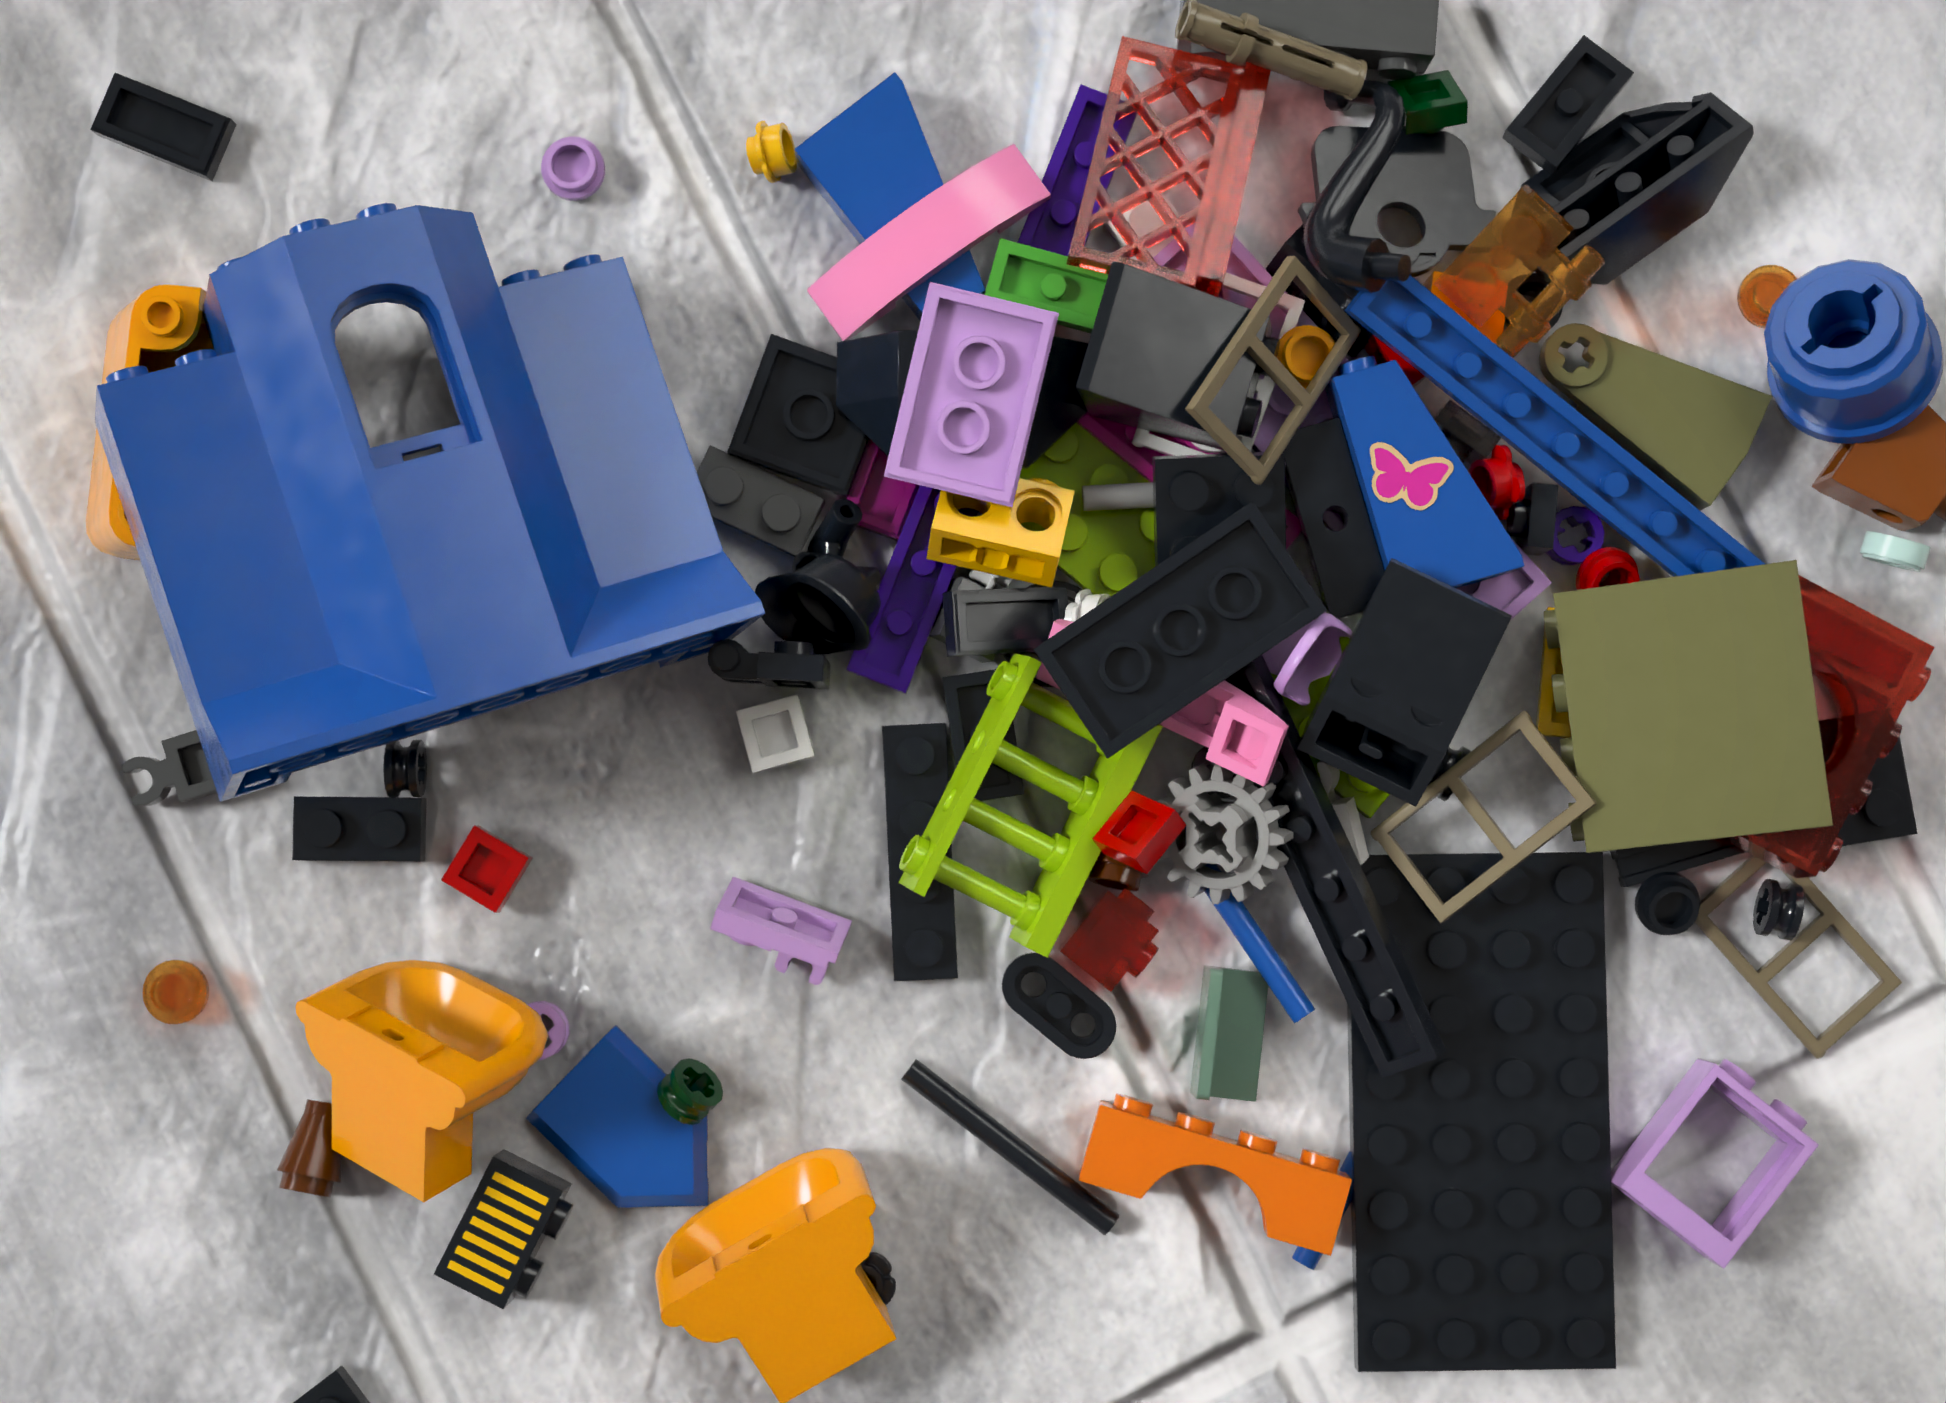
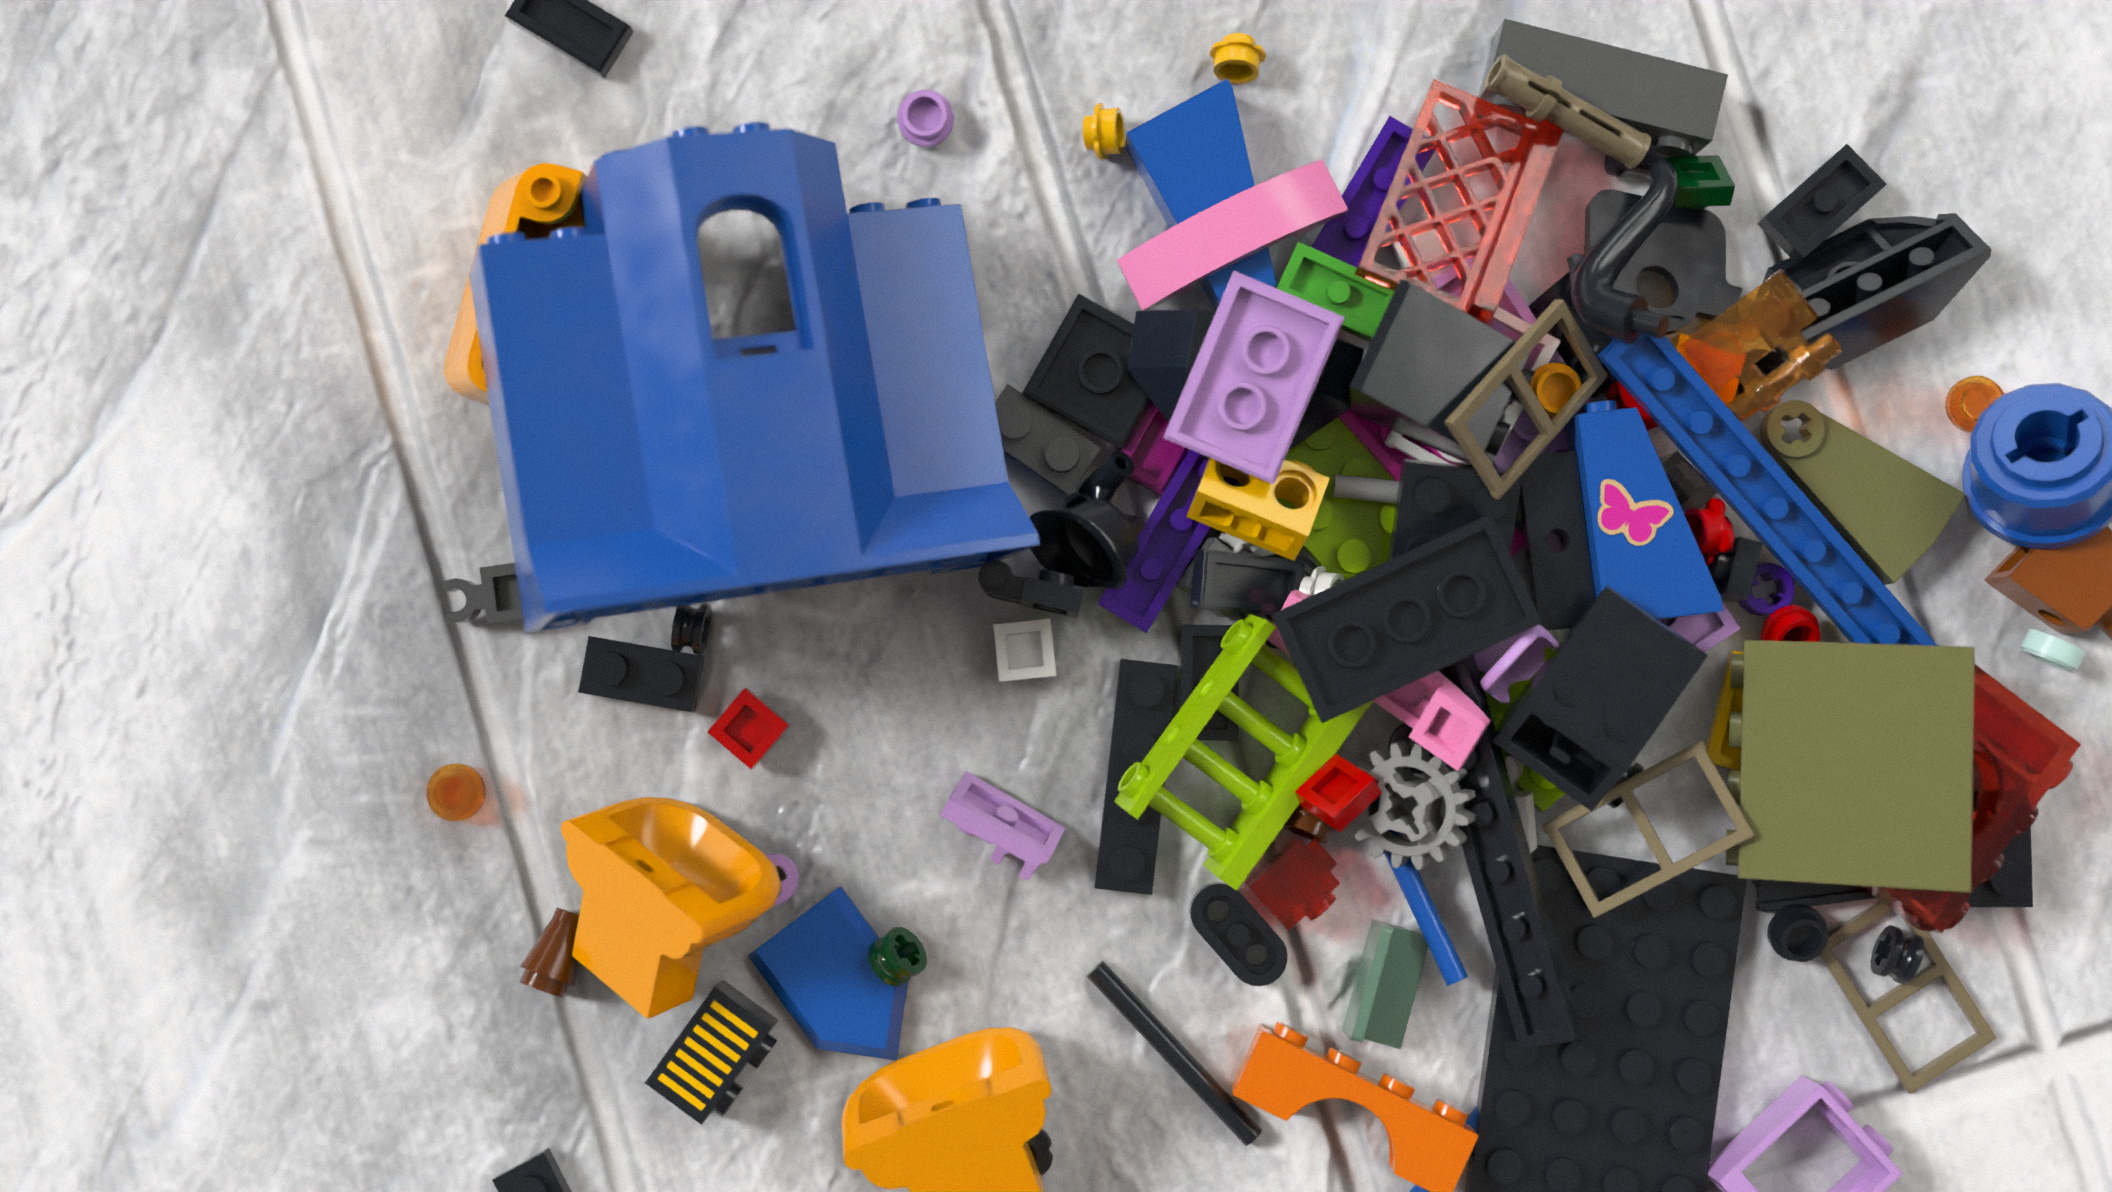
camera: 15 degrees right, 0 degrees up
none -> yellow plate [1210,33,1266,84]

